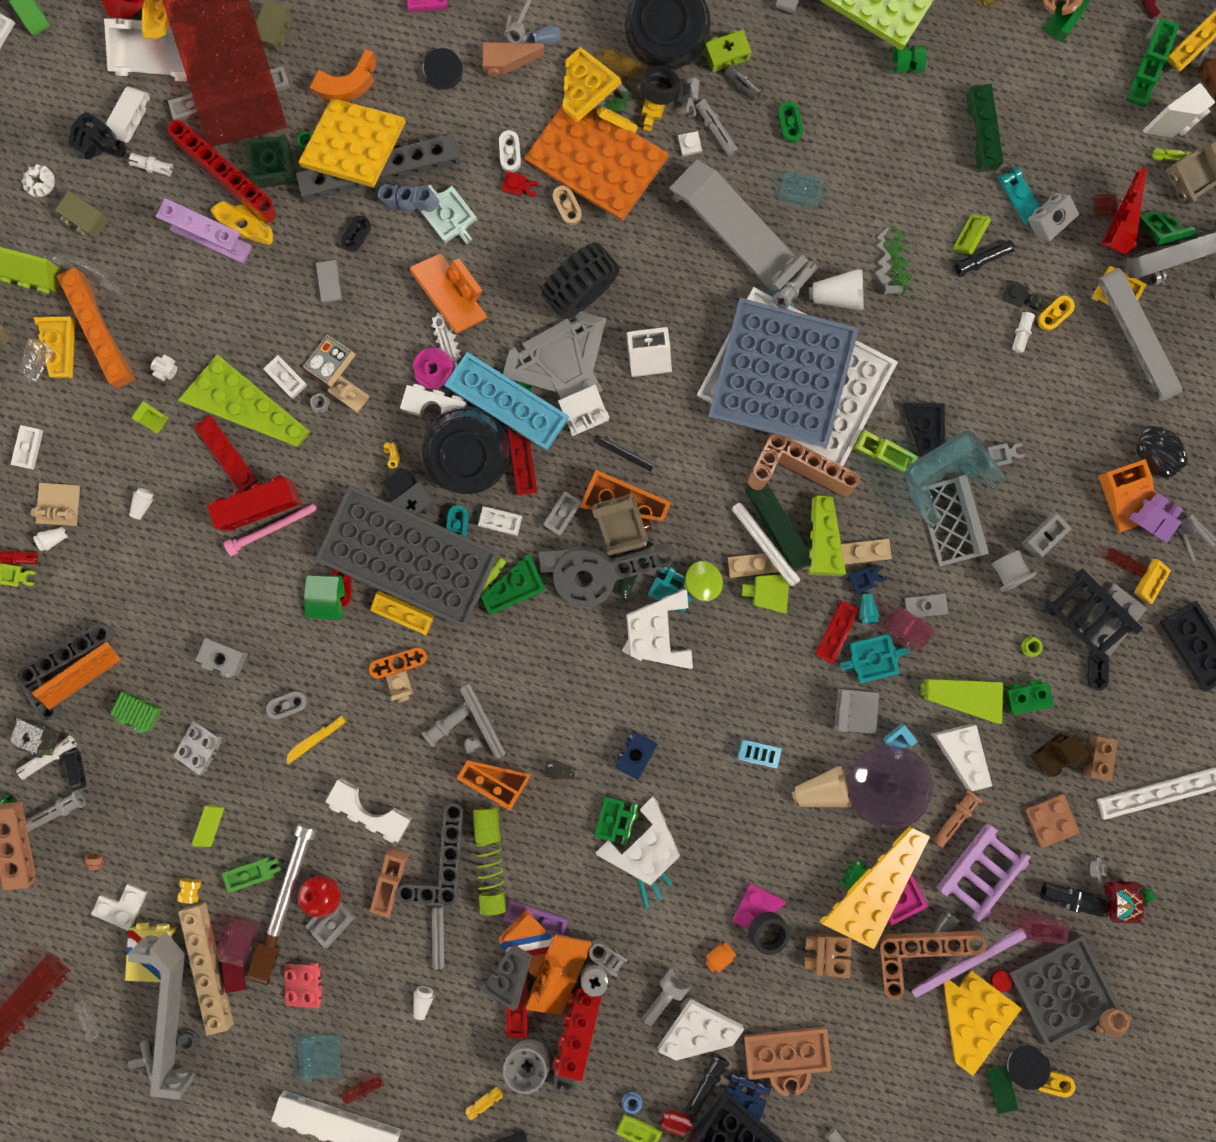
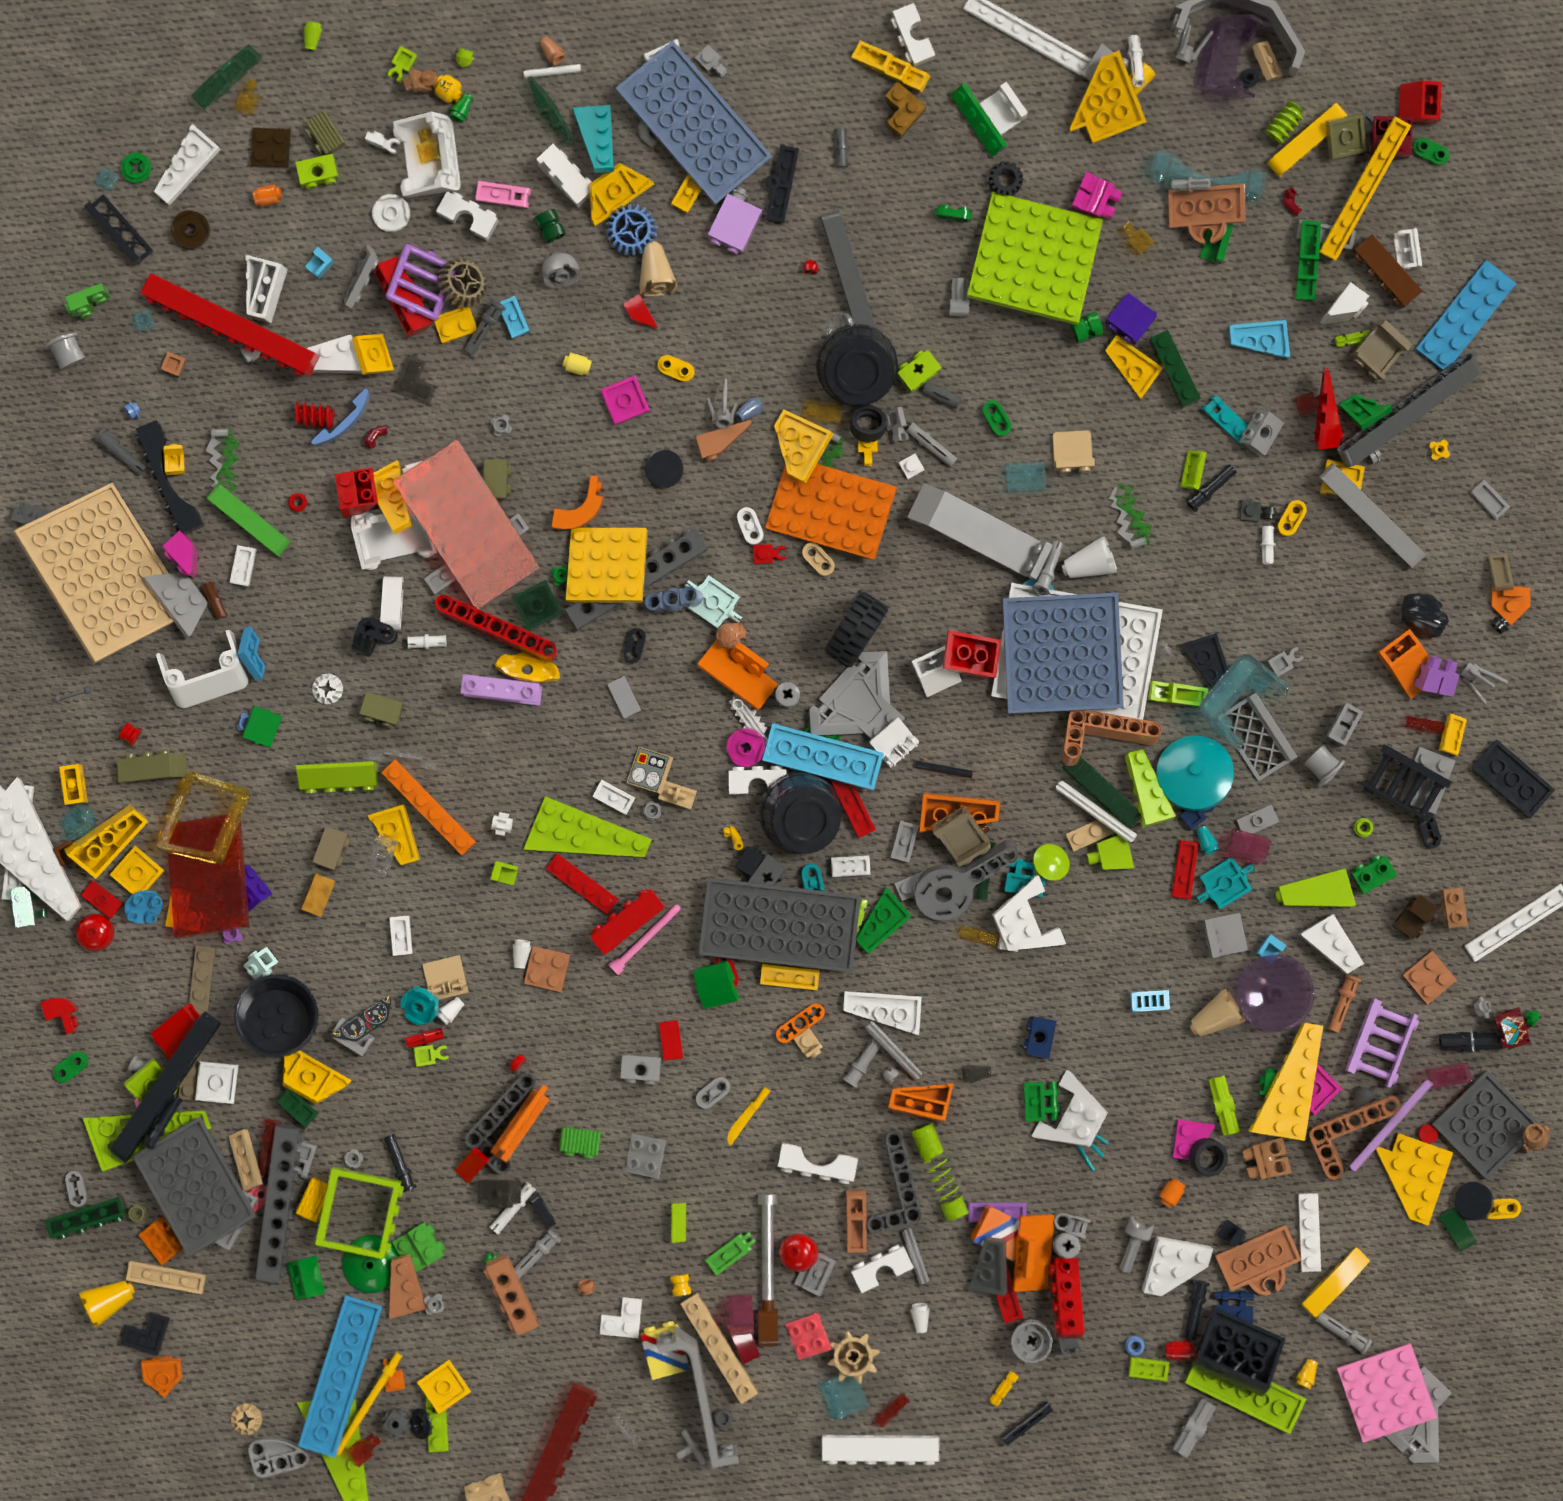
camera: 20 degrees left, 0 degrees up
yellow tile [596,105,638,133] -> none
none -> teal plate [401,986,439,1025]
none -> red tile [454,1147,490,1184]
none -> red tile [509,1054,527,1073]
none -> nougat plate [524,946,570,992]
none -> red tile [659,1020,683,1061]
none -> nougat hair [716,623,746,647]
none -> light grey piece [776,682,800,708]
none -> tan brick [828,1331,880,1384]
none -> white wing [843,991,922,1035]
none -> white arch [851,1244,914,1293]
none -> red slope [943,630,1001,679]
none -> clear yellow axle [959,926,998,946]
none -> tan bracket [1053,430,1095,473]
none -> dark purple bracket [1105,294,1157,345]
none -> yellow wing [1105,335,1163,399]
none -> teal dish [1157,736,1234,811]
none -> lime piece [1208,1075,1240,1136]
none -> black bracket [1217,1220,1246,1247]
none -> medium azure wing [1229,320,1290,359]
none -> white plate [1298,1193,1321,1272]
none -> yellow slope [1301,1247,1370,1318]

